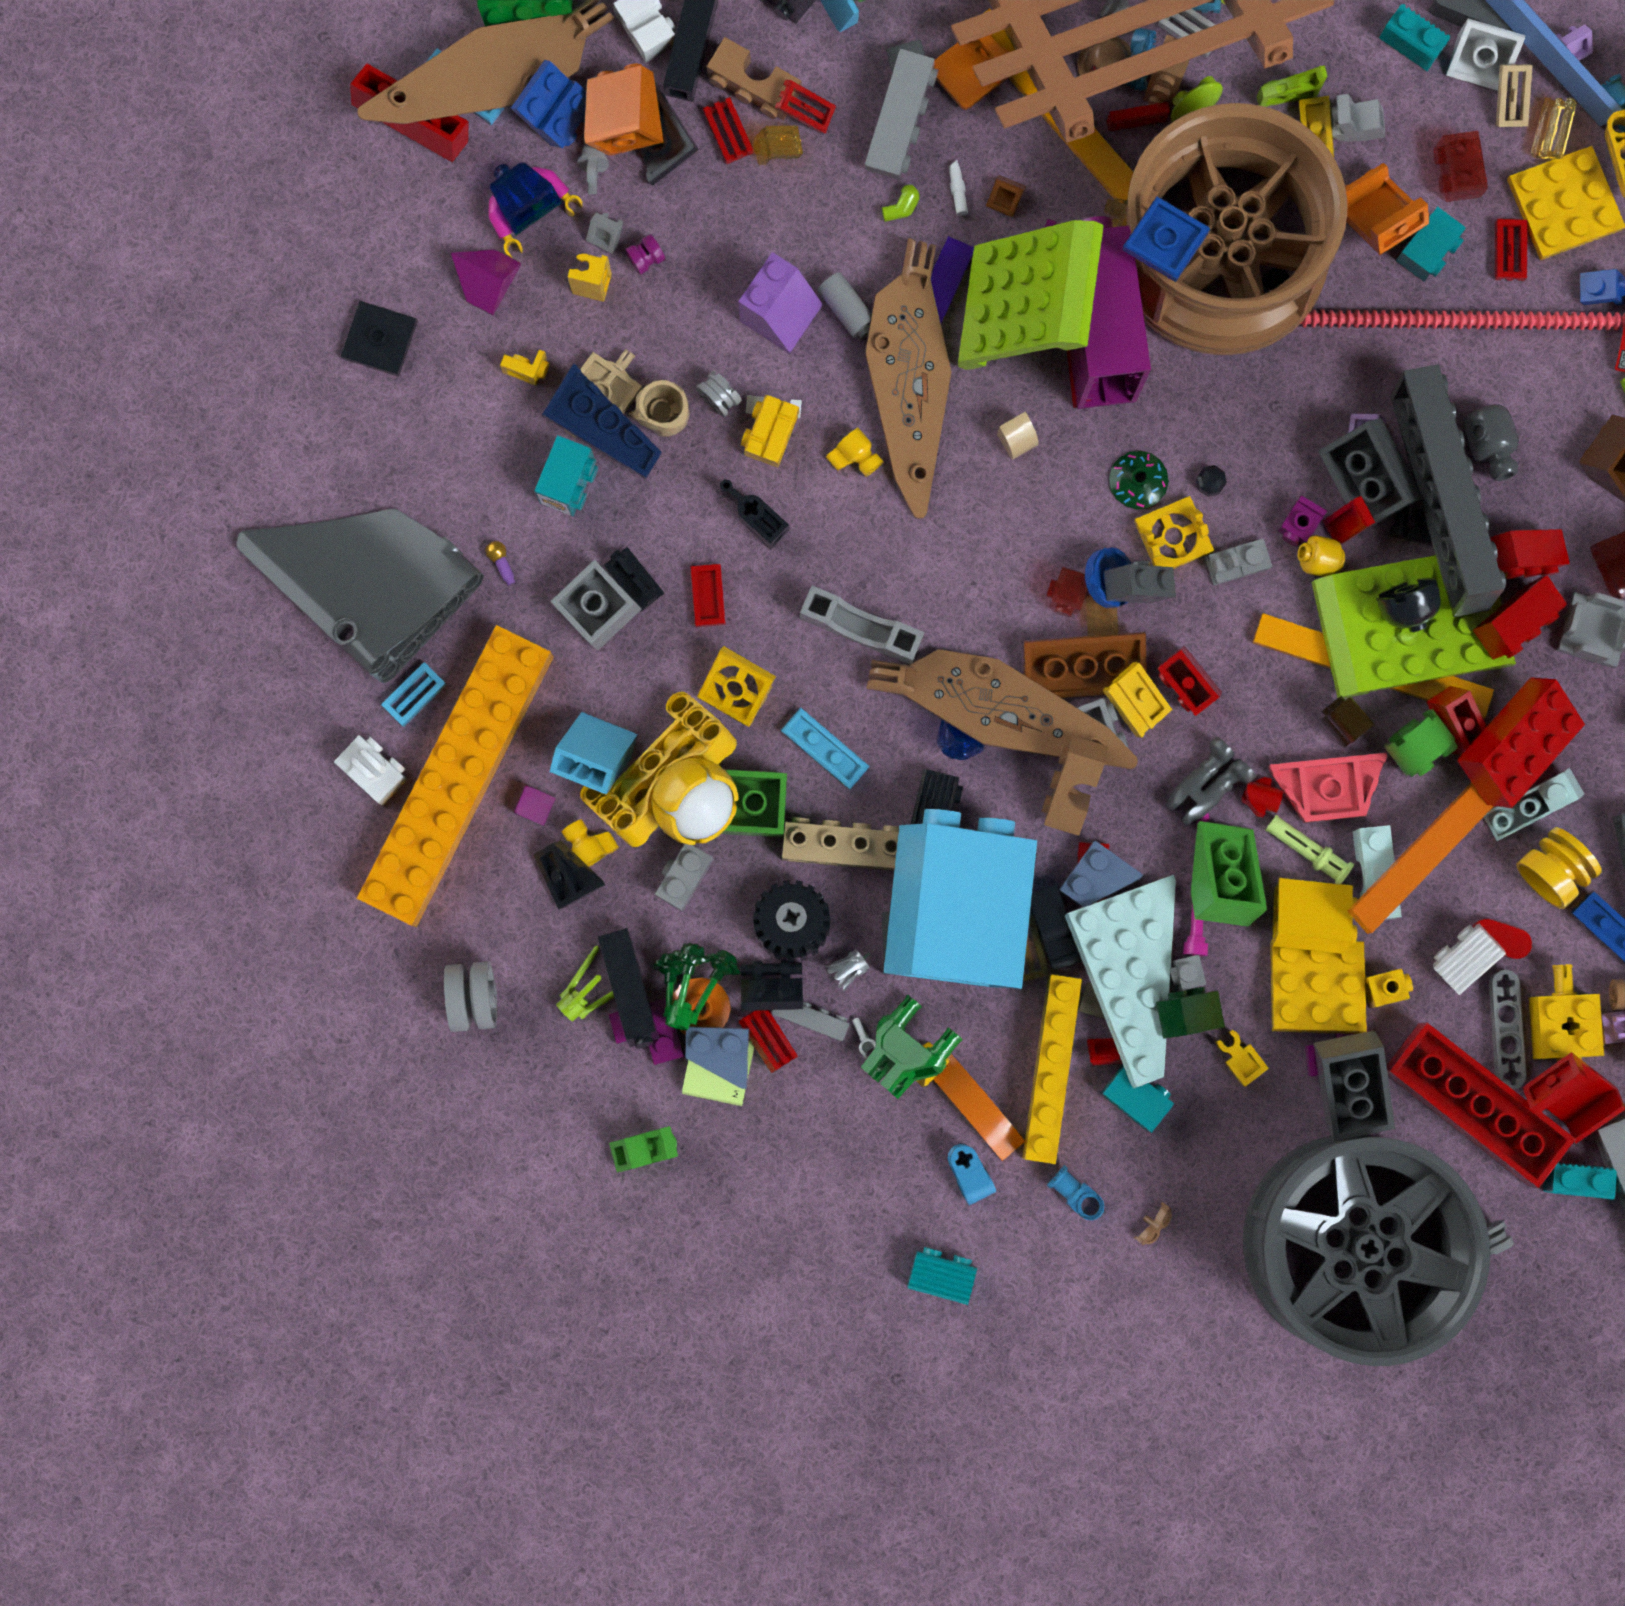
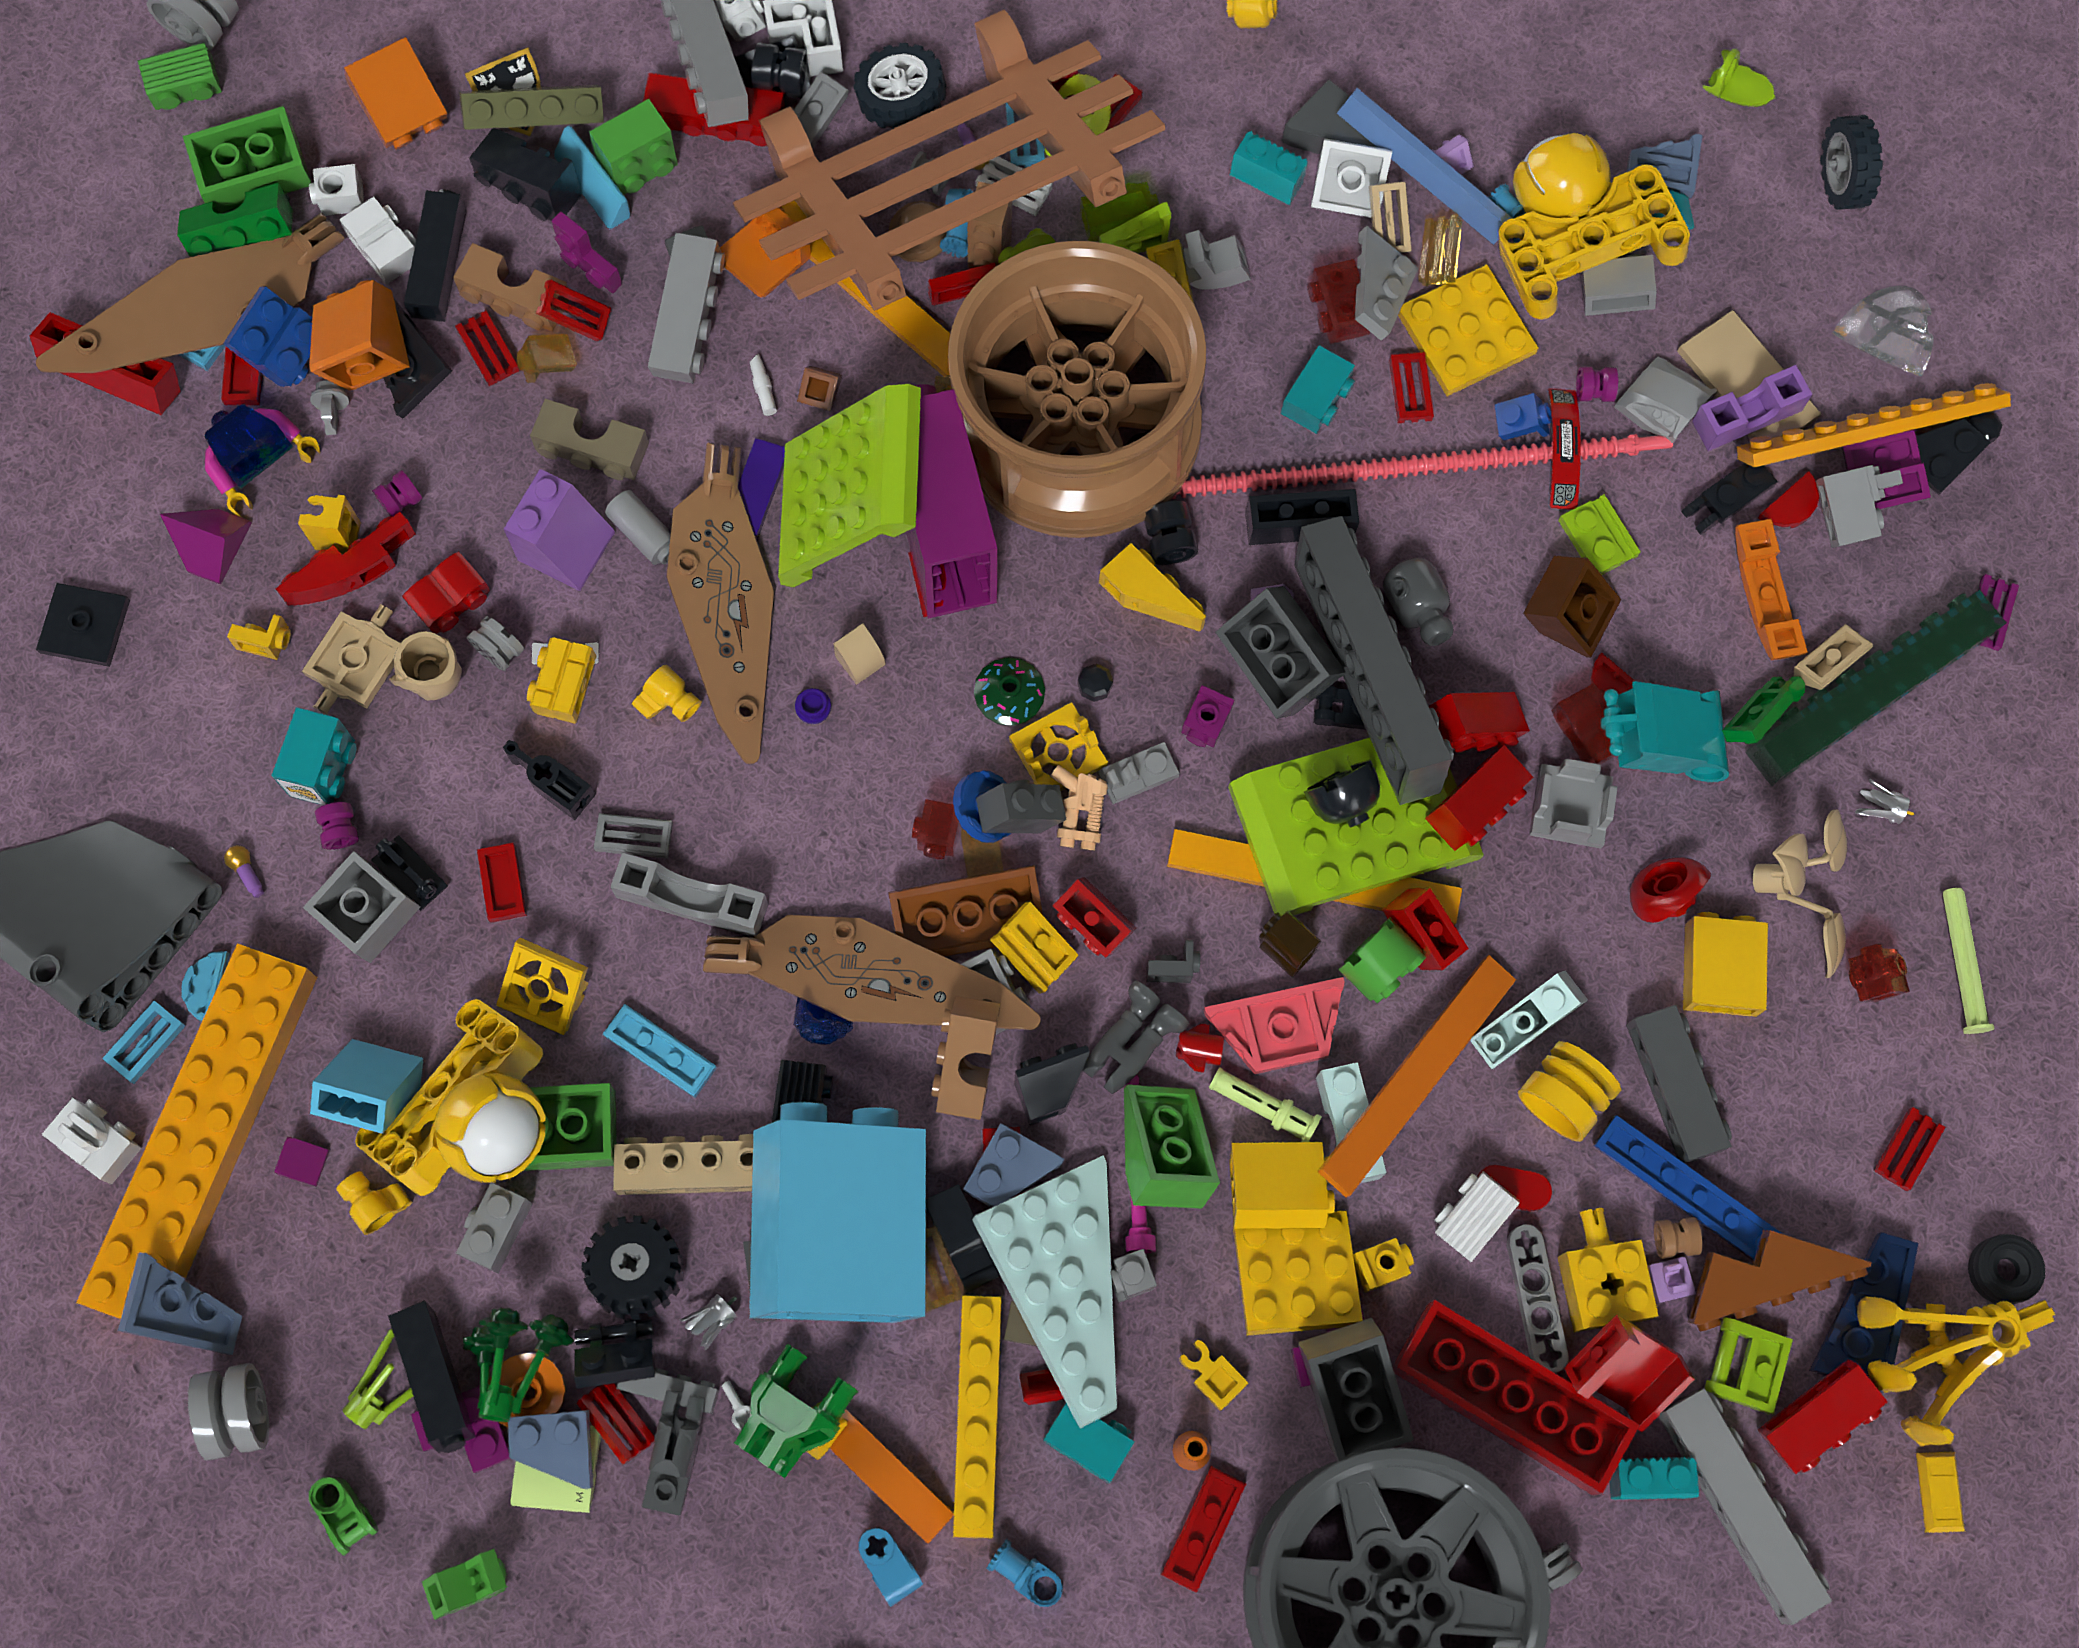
camera: 10 degrees left, 10 degrees down
black wing [533,841,605,910] -> none
dark blue wing [542,363,662,479] -> none
light grey tile [586,212,623,254] -> none
lime arm [881,185,920,222] -> none
blue plate [1122,196,1210,282] -> none
medium nougat piece [1134,1202,1172,1245] -> none
dark green brick [1156,987,1225,1039] -> none
yellow head [1297,535,1345,577] -> none
red tile [1323,496,1376,545] -> none
orange panel [1345,163,1429,255] -> none
red brick [1457,677,1585,808] -> none
none -> sand blue wing [118,1252,242,1355]
none -> medium azure tile [181,951,230,1022]
none -> red tile [221,347,262,406]
none -> red slope [275,512,416,606]
none -> bright green piece [309,1477,379,1556]
none -> magenta wheel [315,802,359,850]
none -> red brick [402,551,490,634]
none -> dark tan arch [530,399,649,480]
none -> magenta plate [551,211,622,294]
none -> light grey tile [594,813,673,859]
none -> dark grey plate [642,1390,705,1516]
none -> dark purple plate [795,688,831,724]
none -> black slope [1014,1043,1089,1126]
none -> light nougat piece [1050,765,1108,851]
none -> clear neon green brick [1080,182,1159,242]
none -> yellow slope [1099,543,1206,632]
none -> black wheel [1144,501,1198,565]
none -> dark grey bracket [1146,940,1200,983]
none -> red tile [1161,1466,1246,1593]
none -> orange cone [1173,1431,1211,1471]
none -> black brick [1245,489,1360,545]
none -> light grey wing [1355,226,1418,341]

